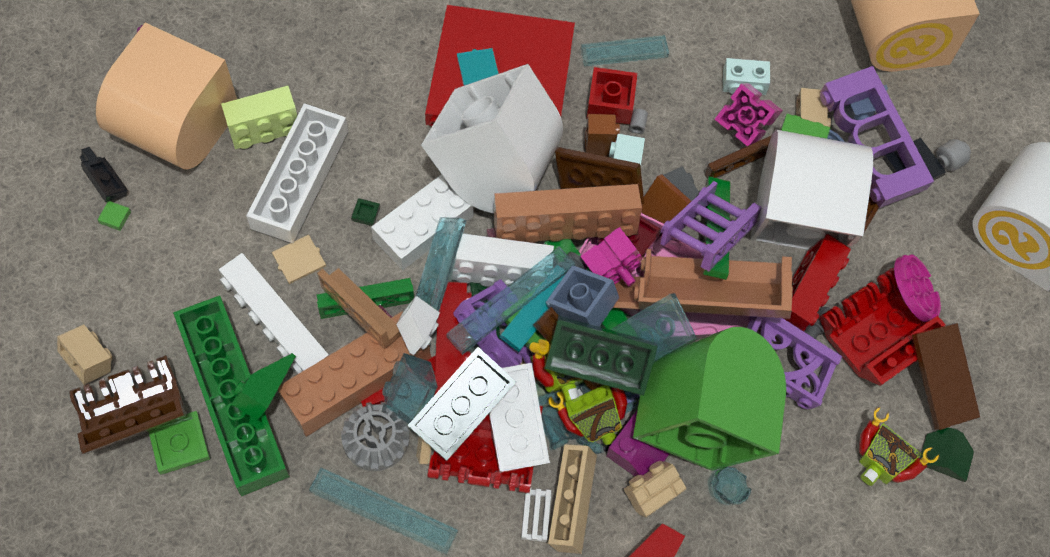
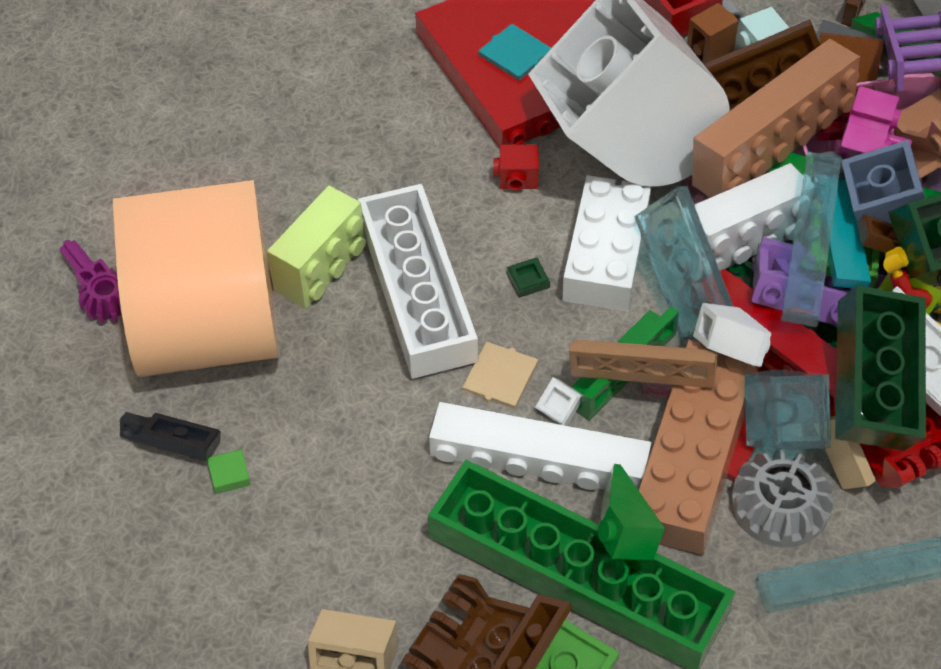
camera: 30 degrees left, 10 degrees down
none -> red brick [493,145,539,191]
none -> white tile [535,377,583,426]

